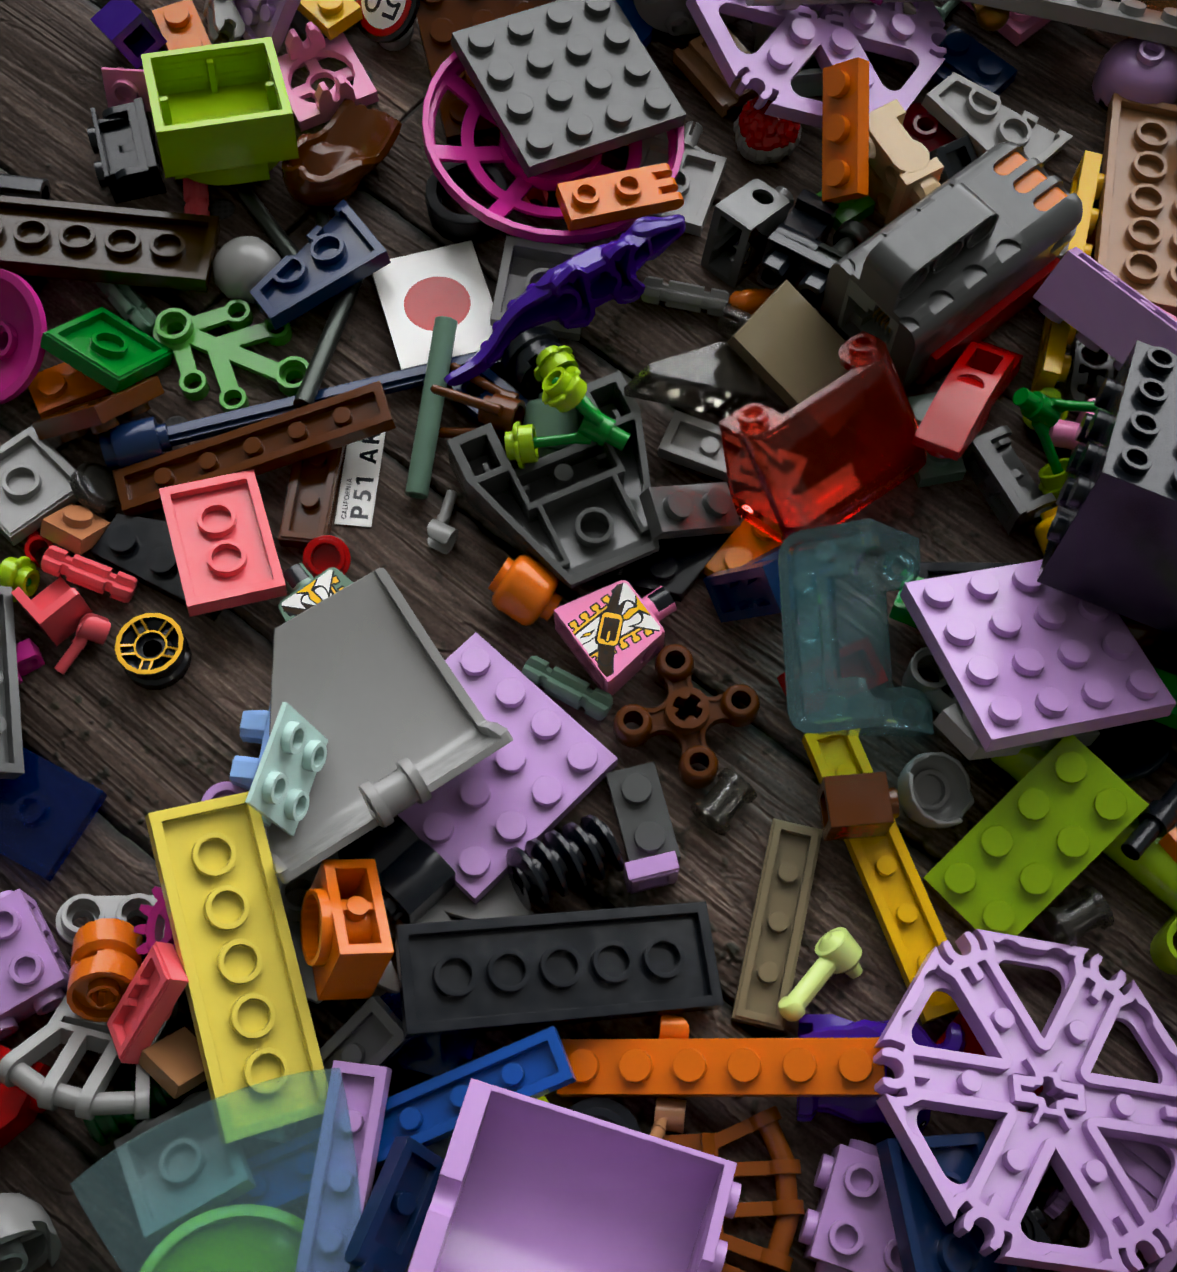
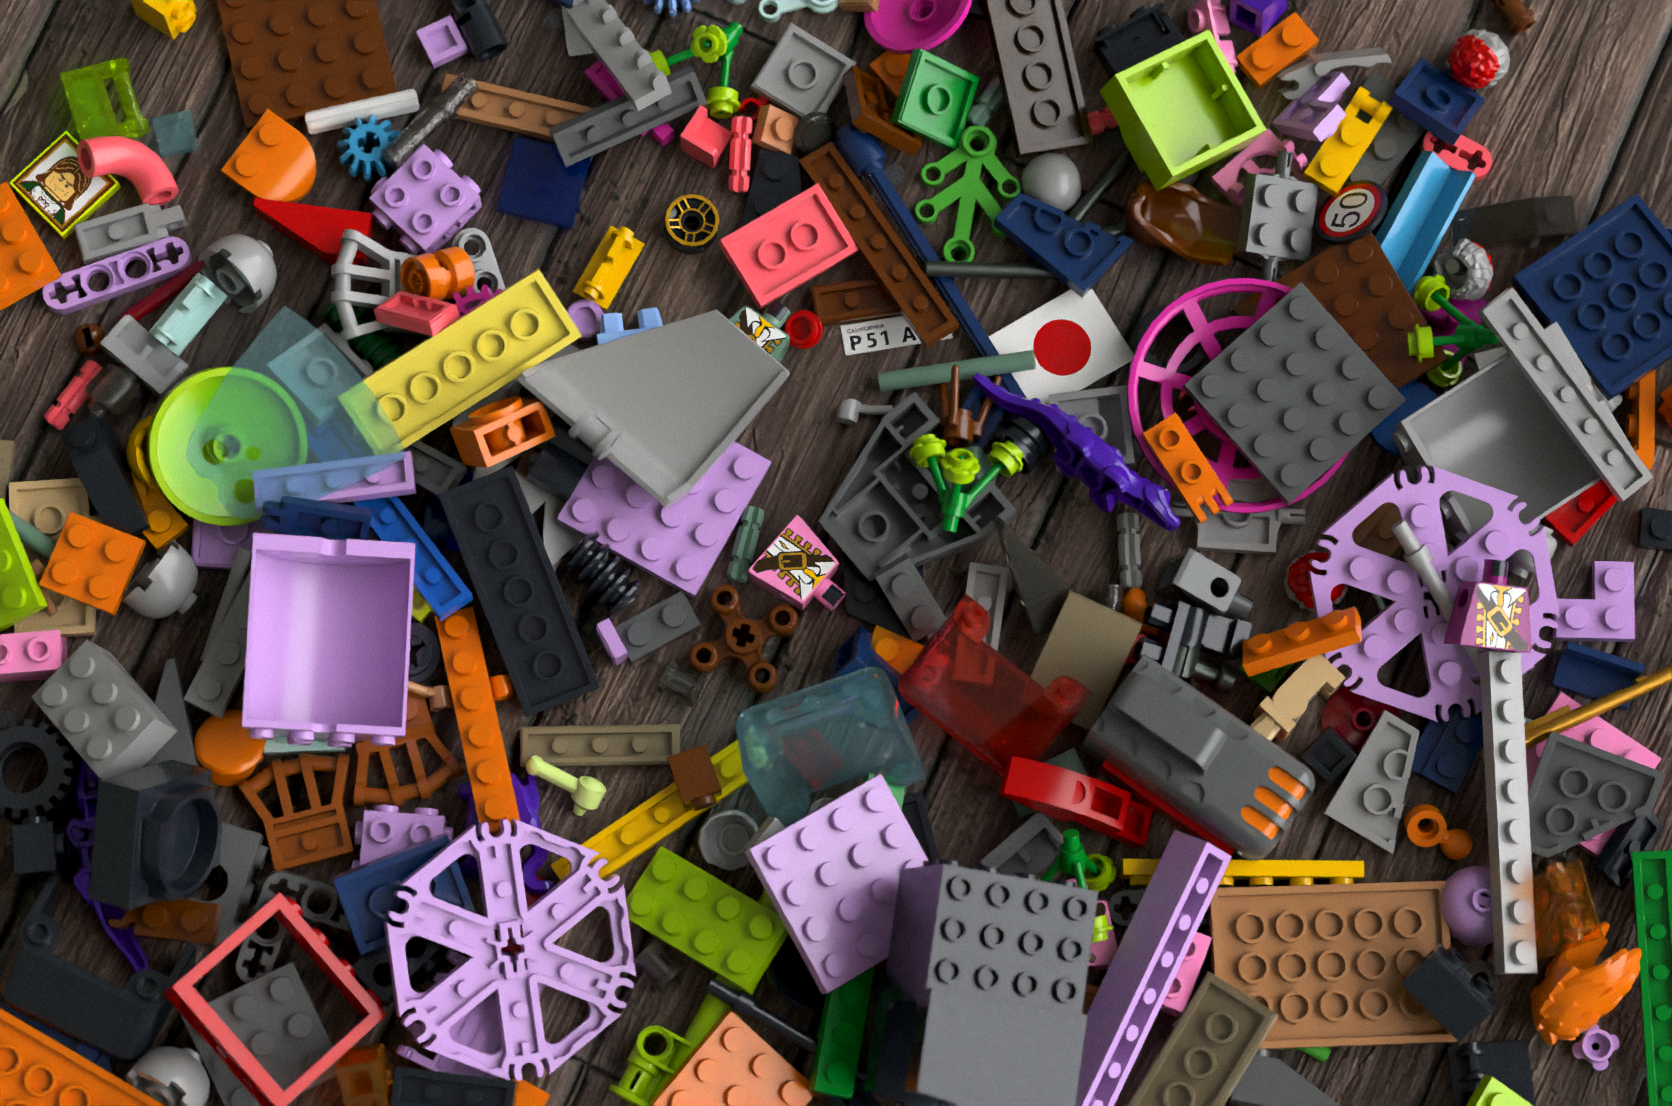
camera: 70 degrees right, 10 degrees up
coral hand [54,613,111,674] -> none
medium nougat tile [138,1026,206,1099] -> none
light aqua hinge [245,702,328,836] -> none
orange head [488,554,563,626] -> none
none -> yellow hinge [573,226,645,310]
none -> plate [1237,151,1319,282]
none -> orange plate [1404,804,1472,860]

